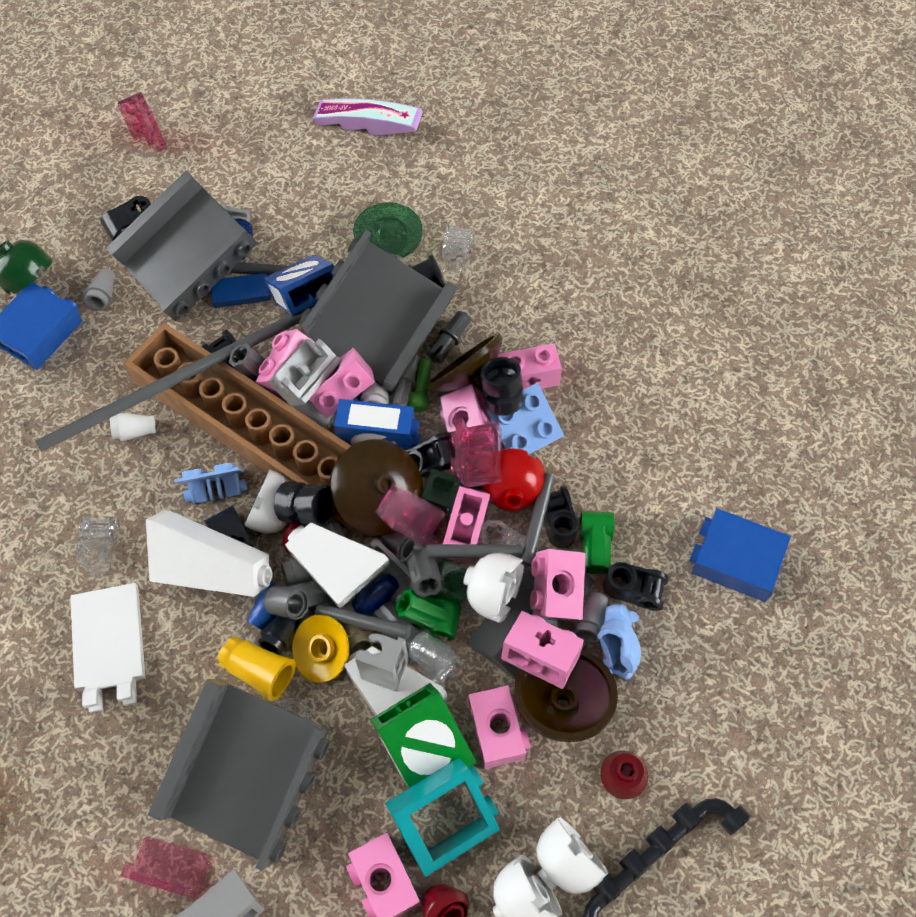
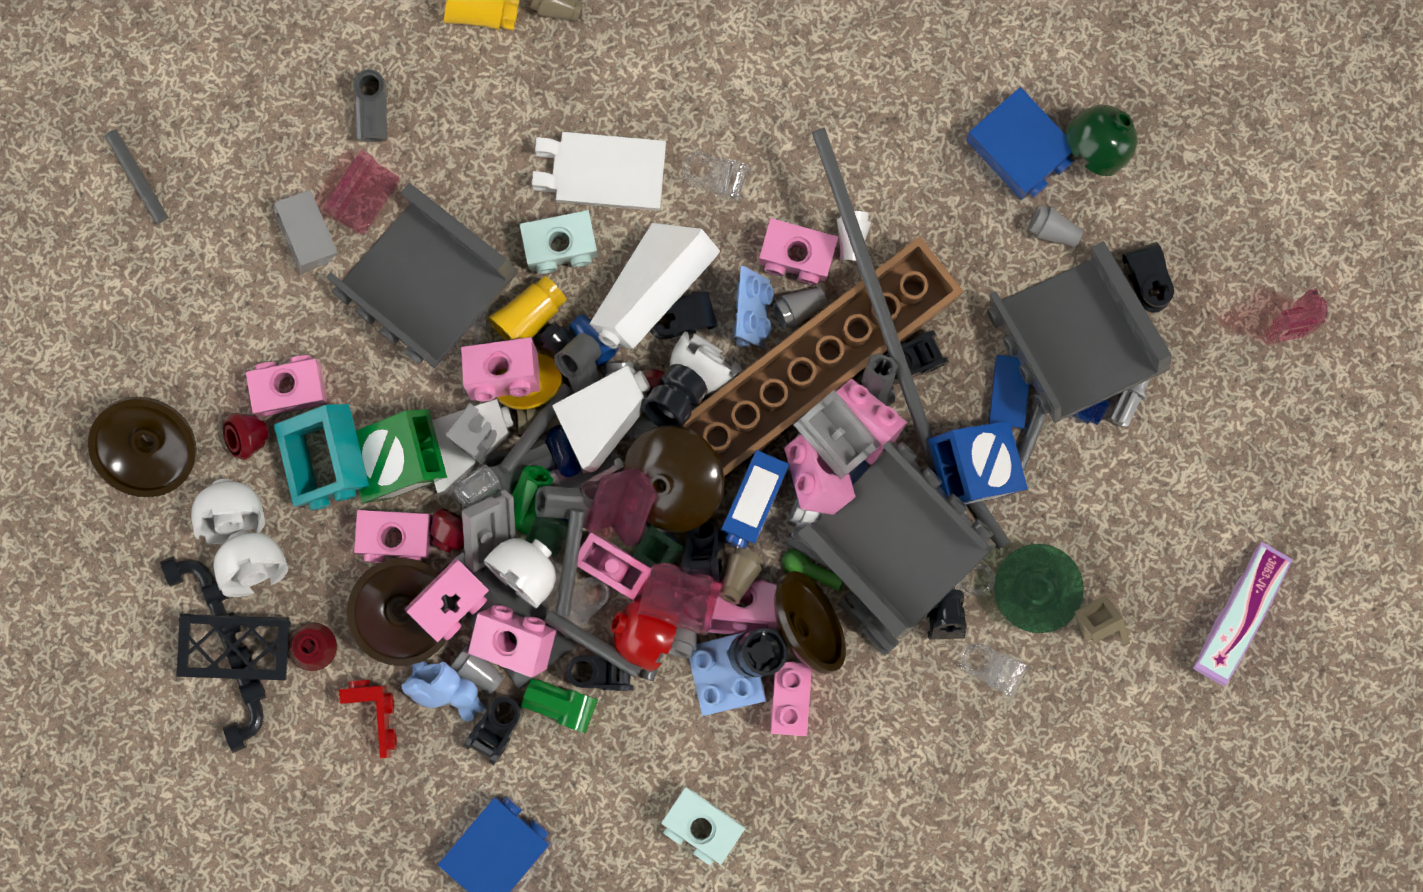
camera: 105 degrees right, 20 degrees up
none -> black window [176,613,291,681]
none -> red bracket [339,680,397,759]
none -> dark grey piece [353,69,388,142]
none -> dark red cone [429,508,464,553]
none -> bright pink brick [461,337,541,402]
none -> light grey plate [462,490,516,572]
none -> light aqua brick [520,210,598,274]
none -> light aqua brick [661,786,745,866]
none -> dark tan cone [719,548,761,604]
none -> bright pink brick [759,218,838,285]
none -> light grey cone [773,286,828,329]
none -> dark tan panel [1074,595,1130,646]

